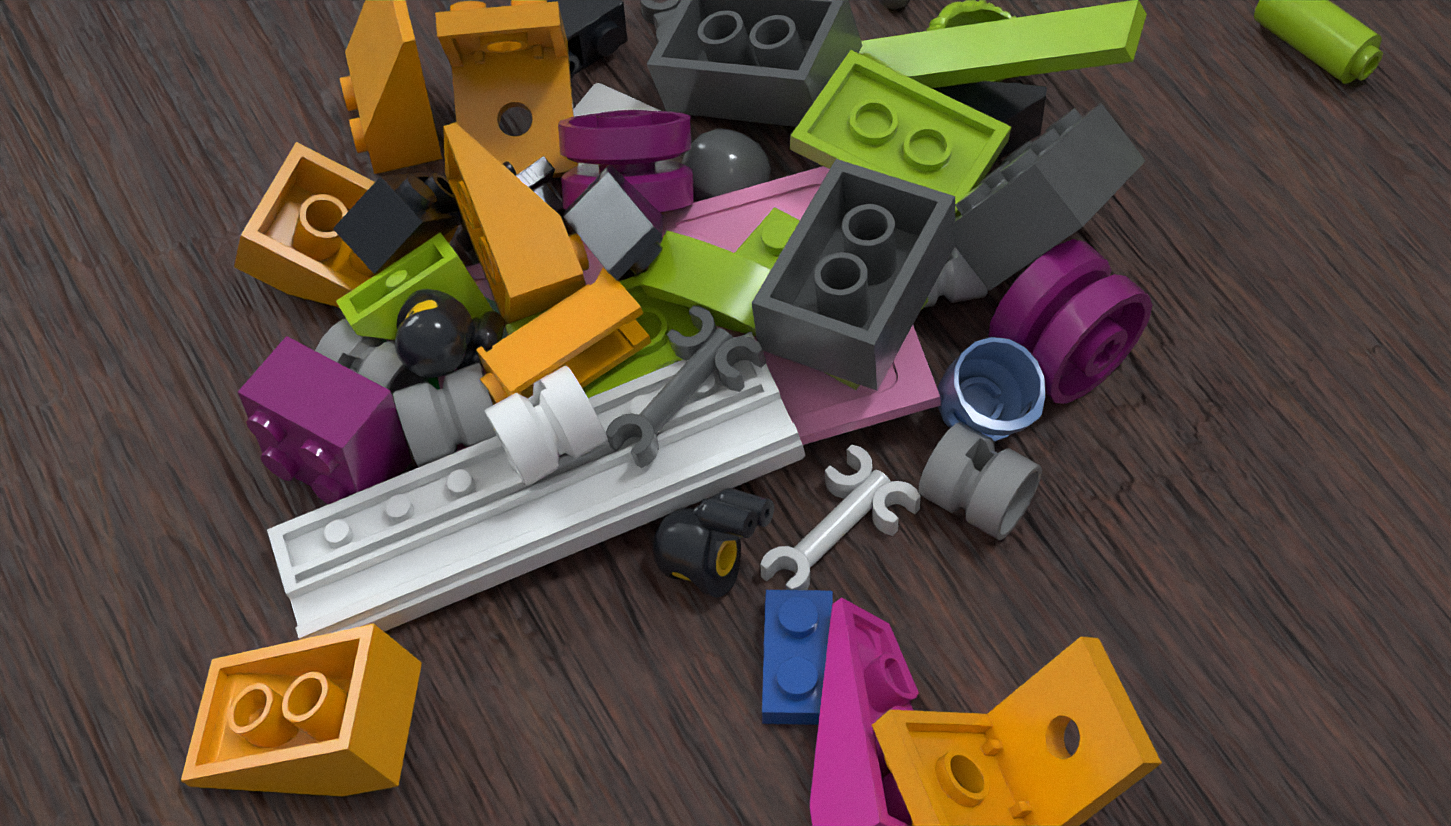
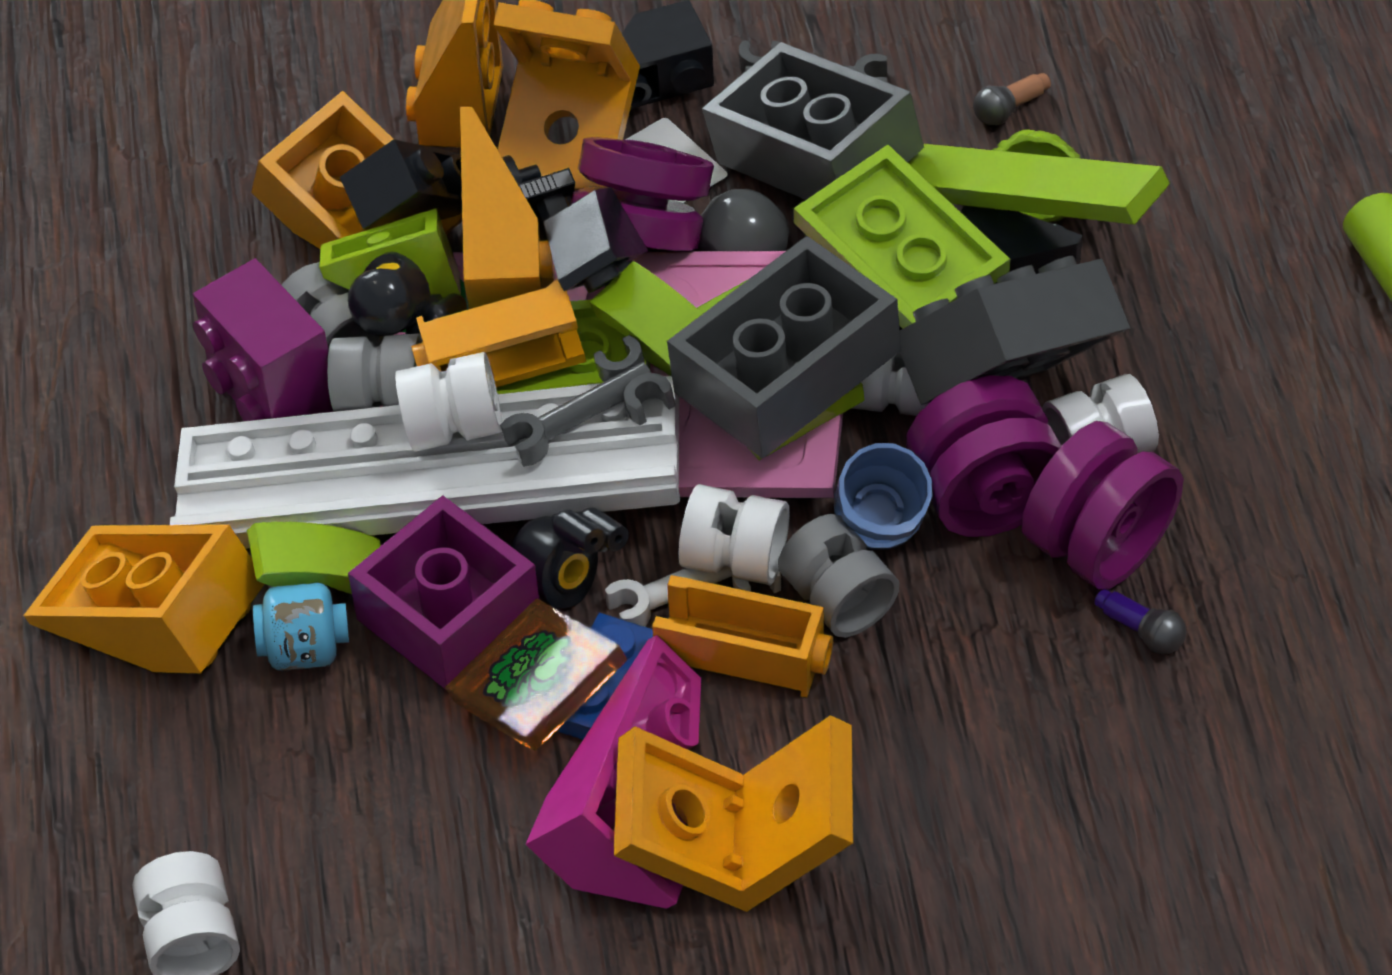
camera: 20 degrees right, 5 degrees down
none -> lime slope [247,522,381,594]
none -> medium azure head [253,583,349,671]
none -> magenta brick [348,495,540,691]
none -> clear orange tile [445,598,627,751]
none -> light orange window [652,575,833,698]
none -> white wheel [678,484,790,585]
none -> magenta wheel [1022,421,1184,589]
none -> white wheel [1042,374,1159,454]
none -> piece [1095,589,1187,654]

